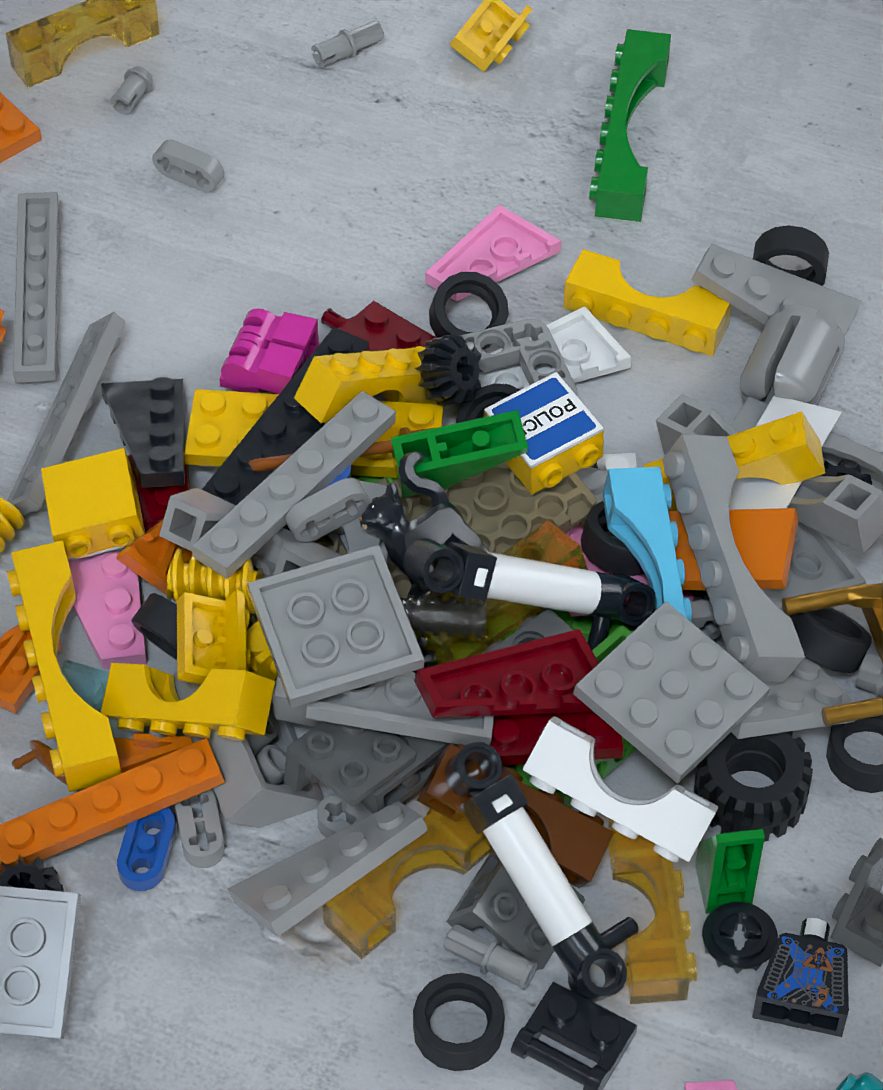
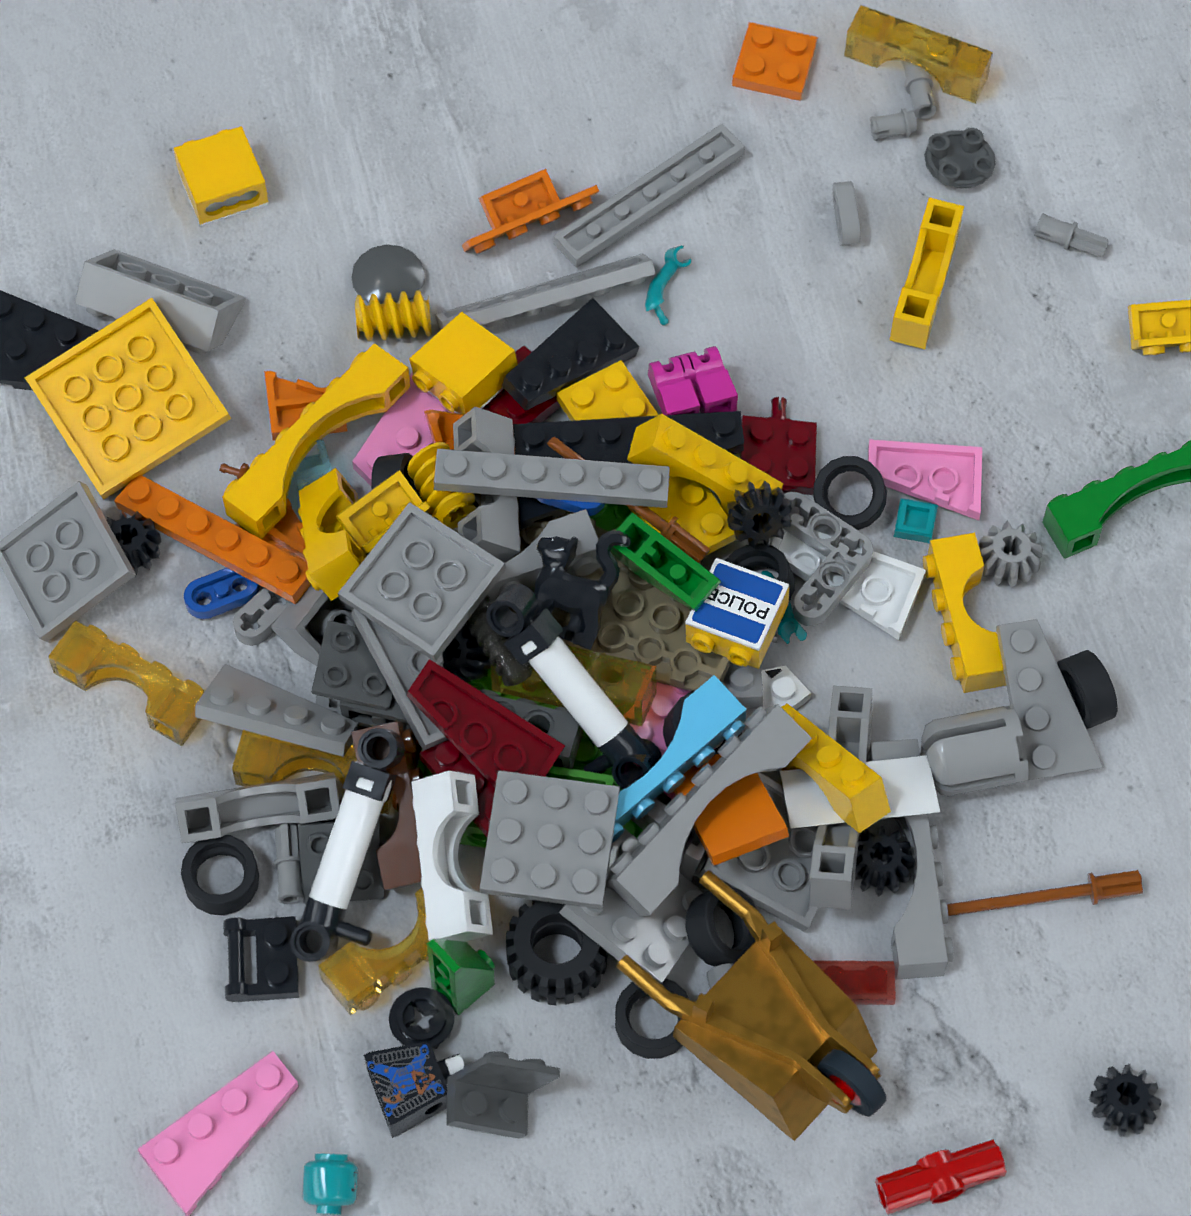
camera: 55 degrees right, 10 degrees up
light grey beam [285,478,370,543] -> none
none -> clear yellow arch [48,620,204,746]
none -> light grey arch [175,772,340,843]
none -> teal piece [645,245,692,326]
none -> yellow arch [890,197,964,349]
none -> teal tile [893,498,938,544]
none -> light grey pin [901,49,937,119]
none -> dark grey dish [924,128,996,188]
none -> light grey gear [979,520,1043,588]

